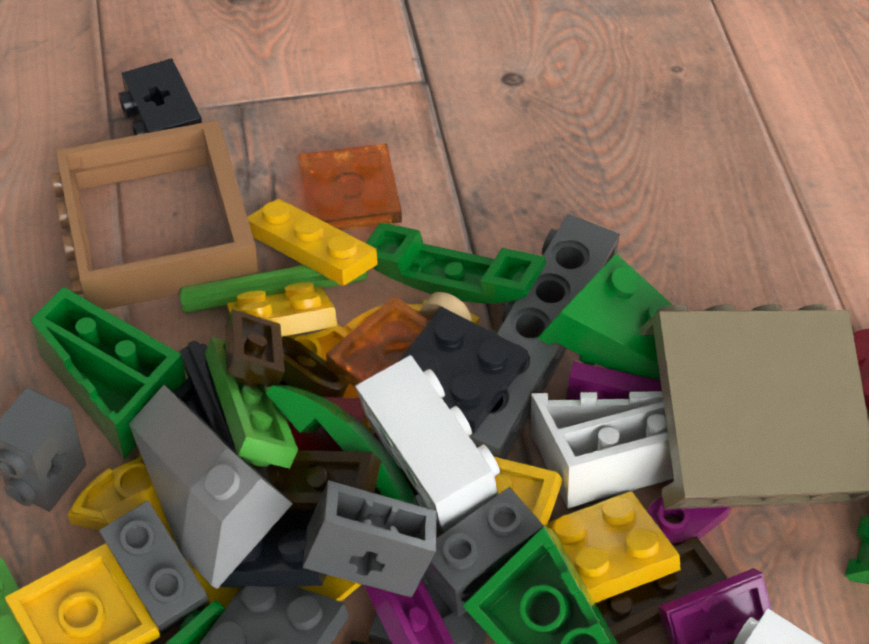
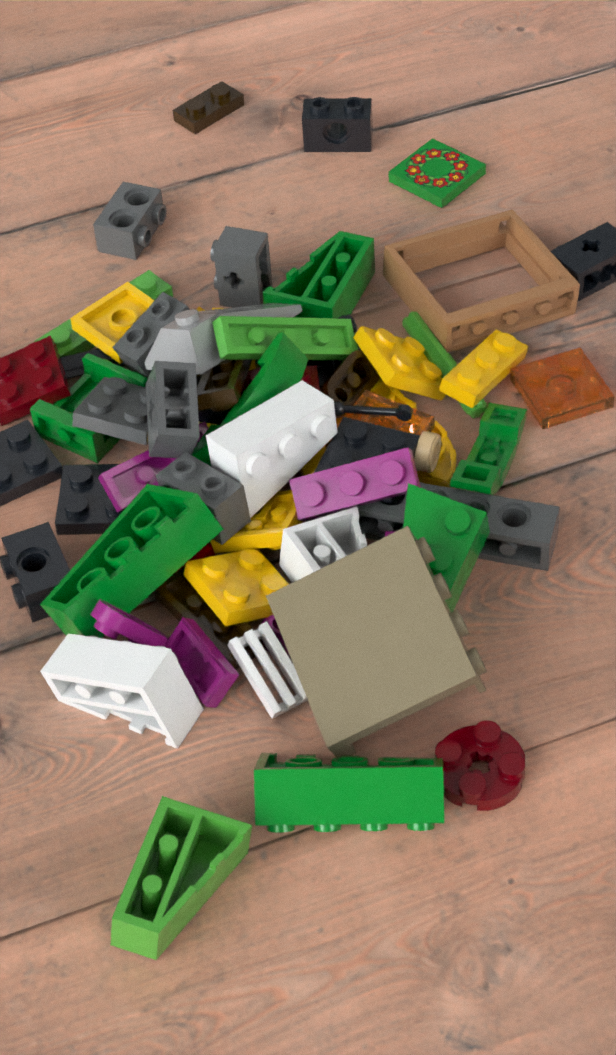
camera: 85 degrees right, 5 degrees down
dark brown plate [225,309,285,387] -> none
none -> white tile [228,622,308,719]
none -> magenta plate [289,448,421,521]
none -> black hinge [334,401,413,421]

